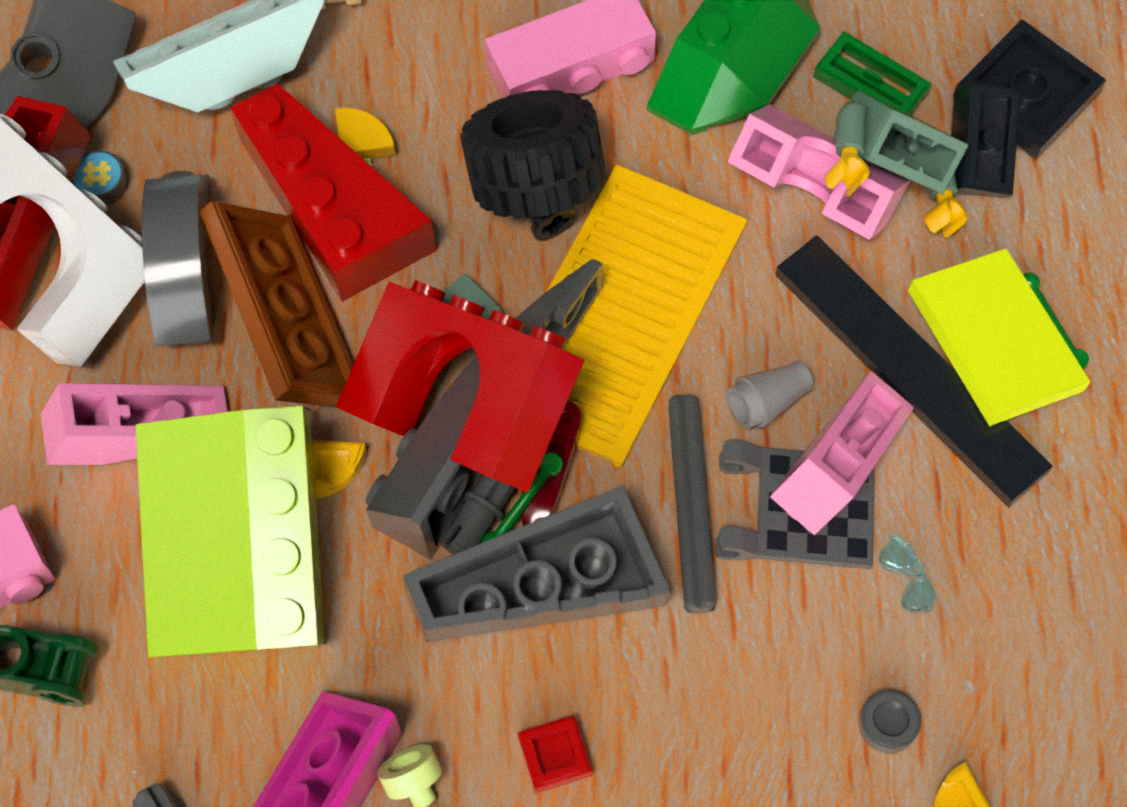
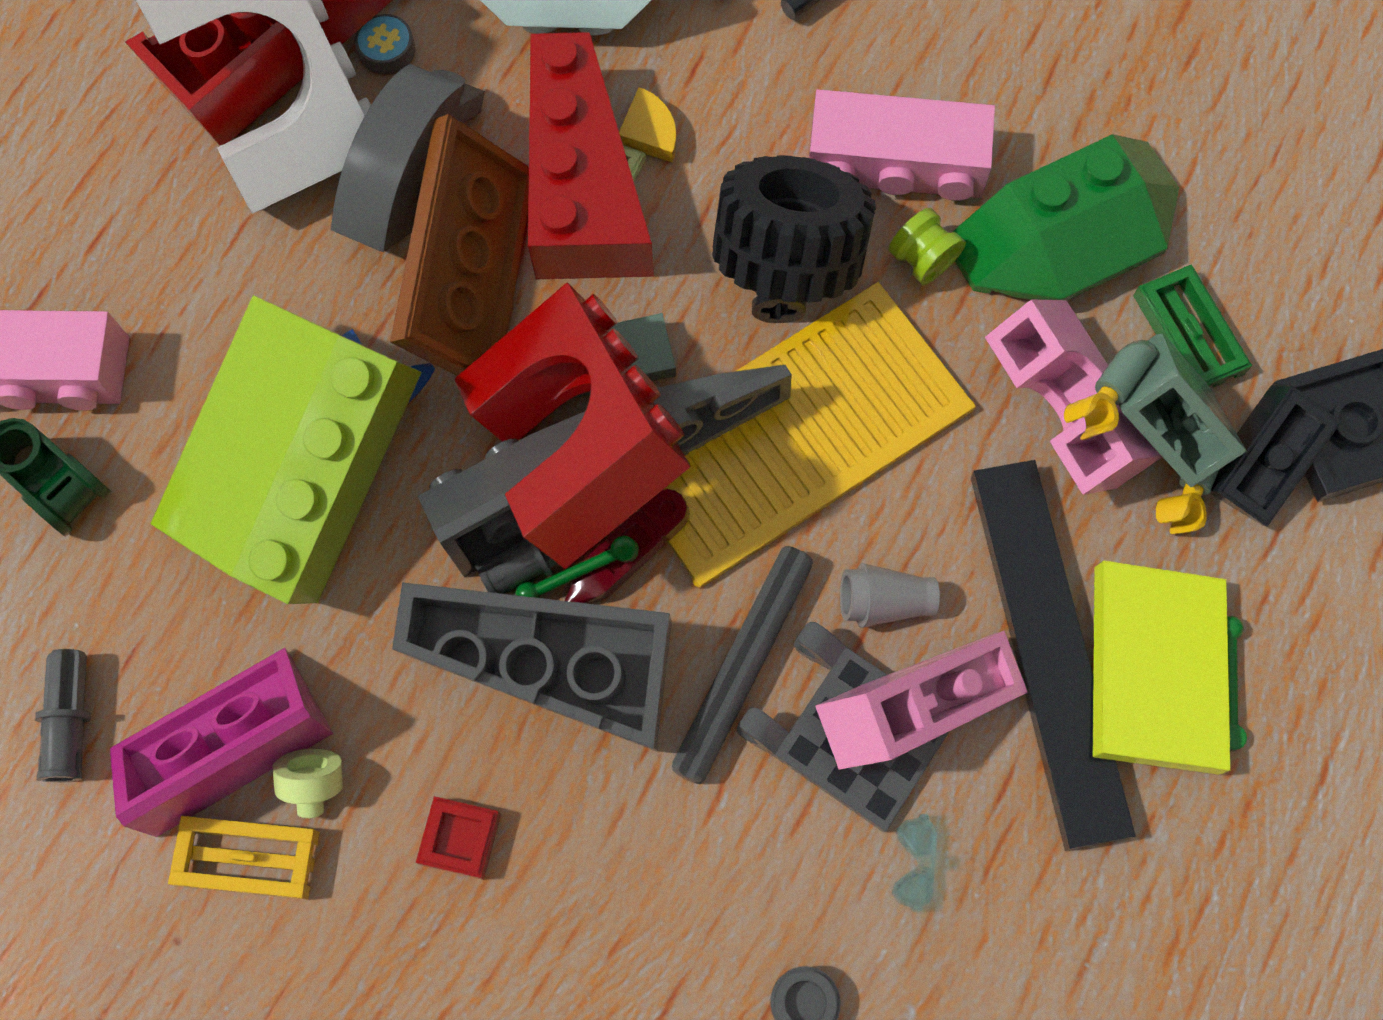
camera: 30 degrees right, 5 degrees up
bright pink slope [41,383,228,465] -> none
yellow tile [313,440,367,499] -> none
none -> lime wheel [888,207,966,285]

